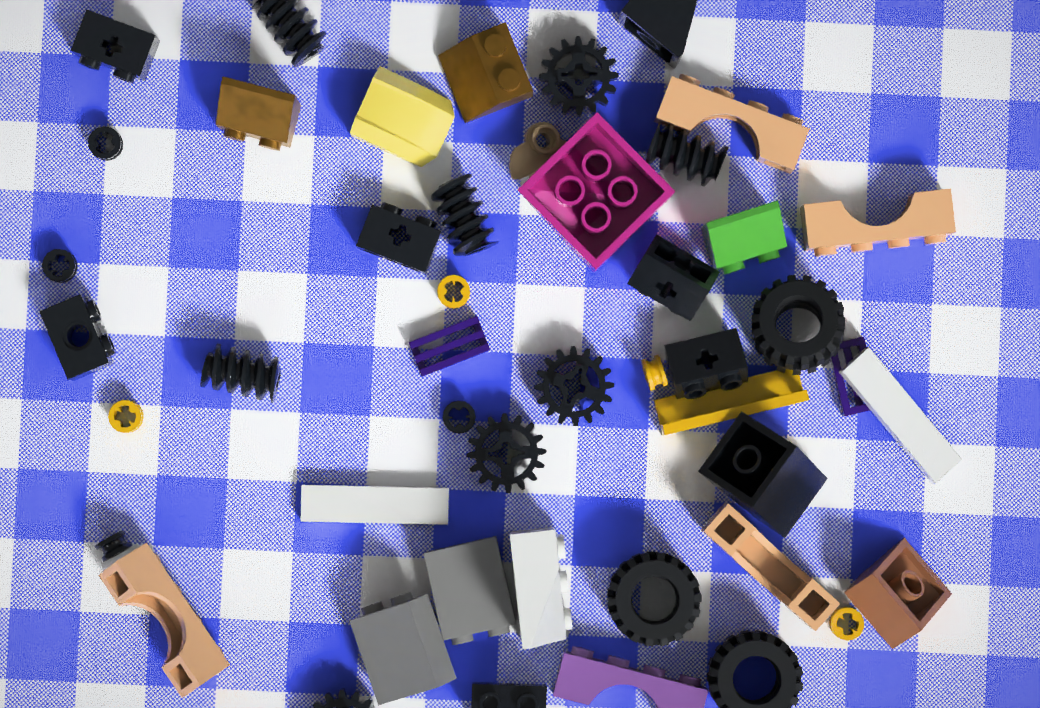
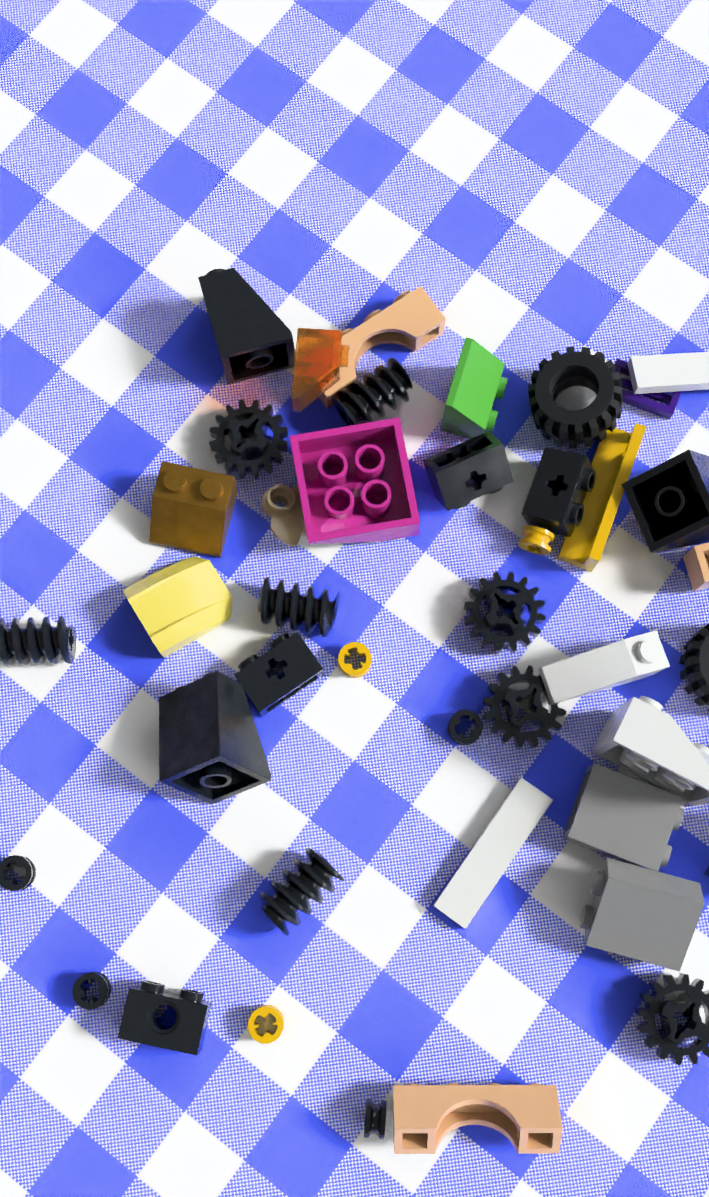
camera: 50 degrees left, 10 degrees down
pearl gold slope [215,76,301,151] -> none
dark purple tile [408,316,491,377] -> none
light nougat arch [800,188,956,257] -> none
none -> black slope [159,671,271,805]
none -> clear orange slope [291,328,349,412]
none -> white slope [539,630,670,705]

